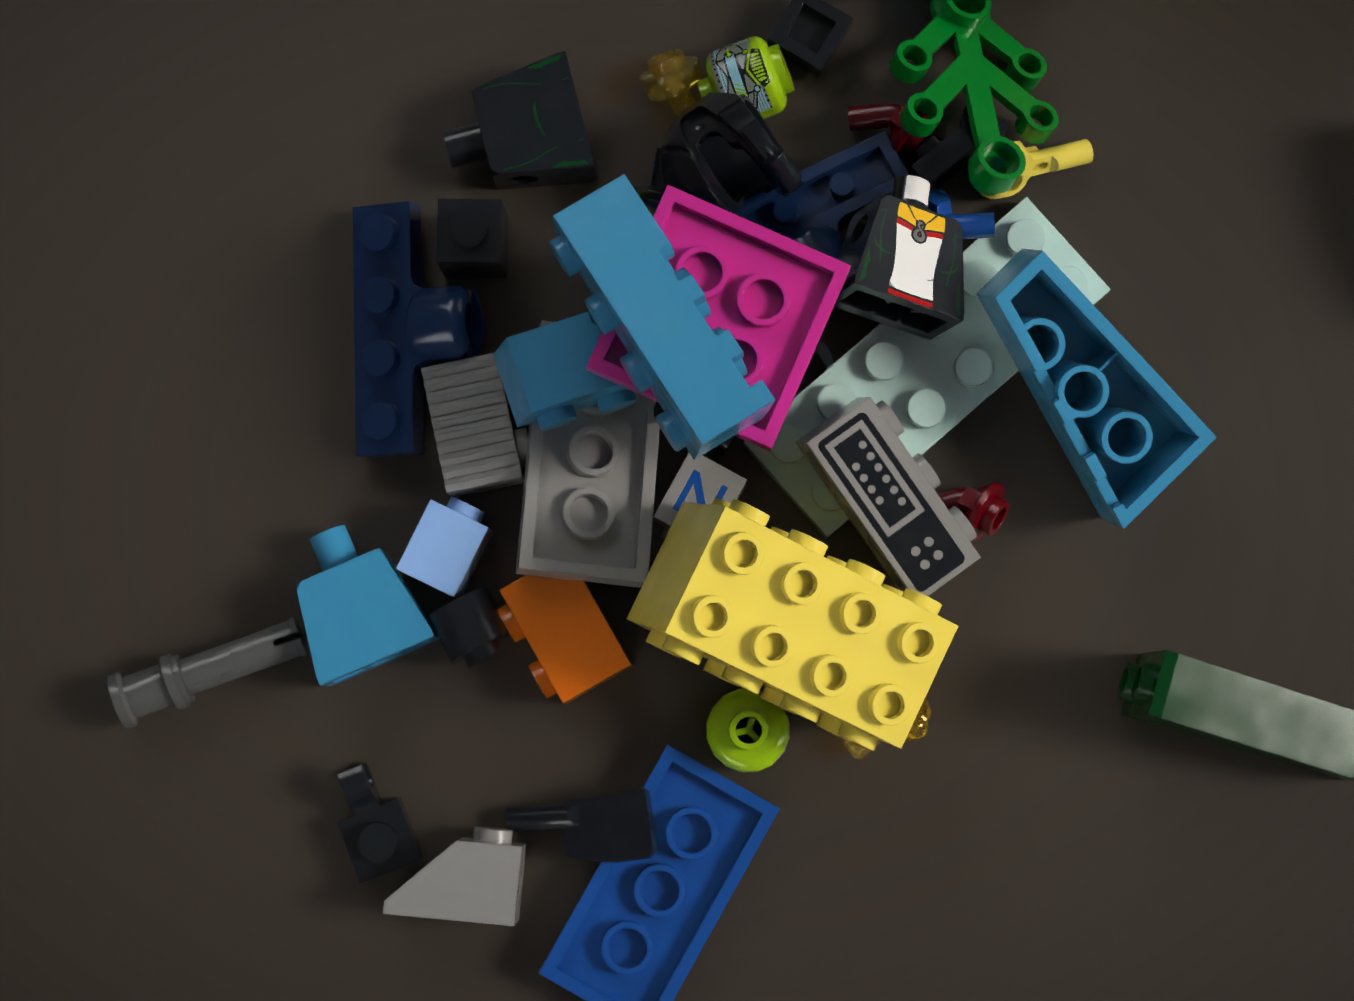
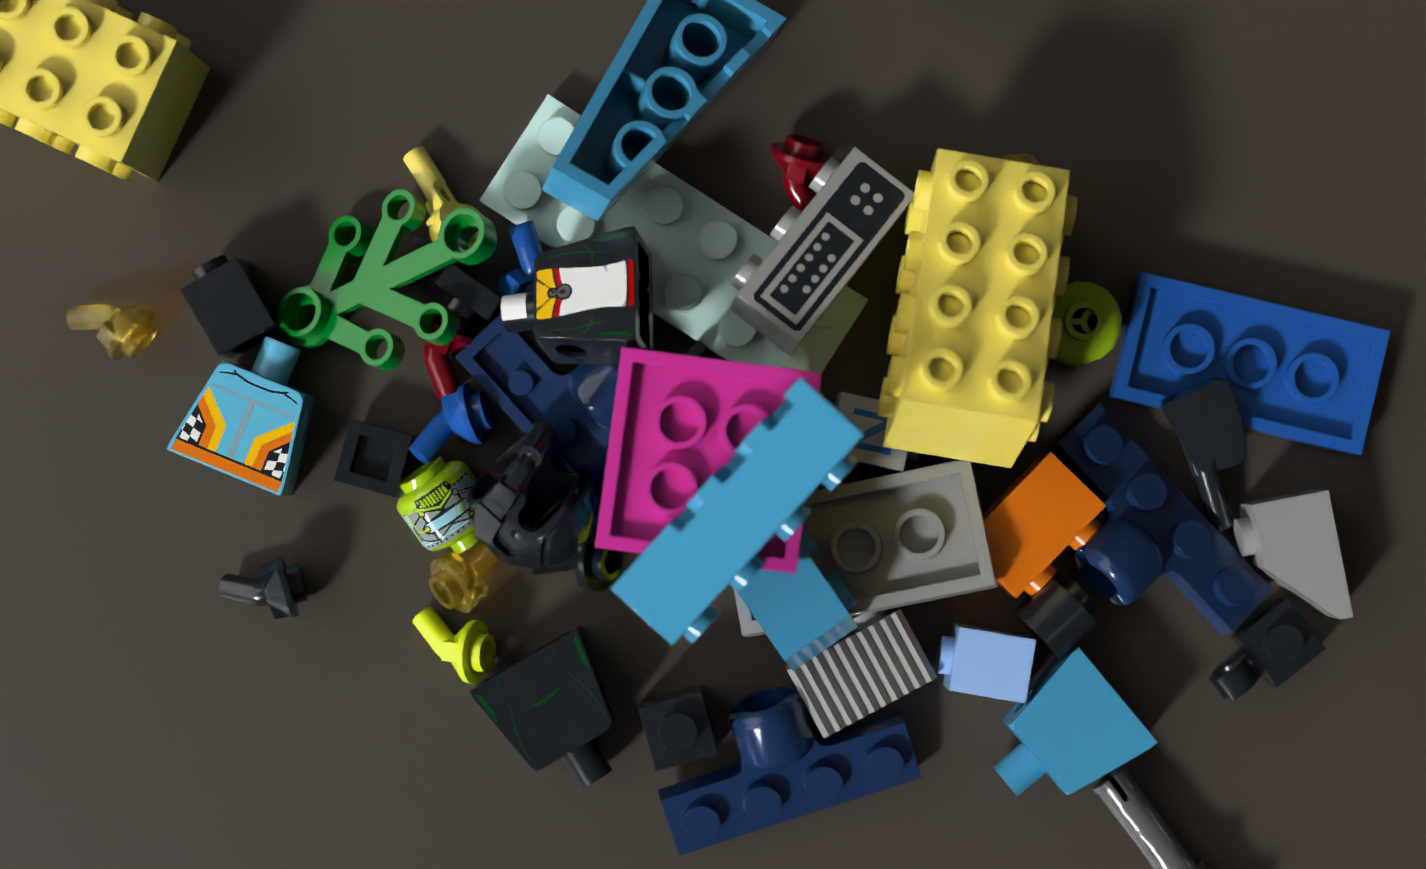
camera: 110 degrees left, 5 degrees up
none -> blue plate [409,383,494,464]
none -> neon yellow plate [412,607,496,684]
none -> dark blue plate [1049,403,1273,636]

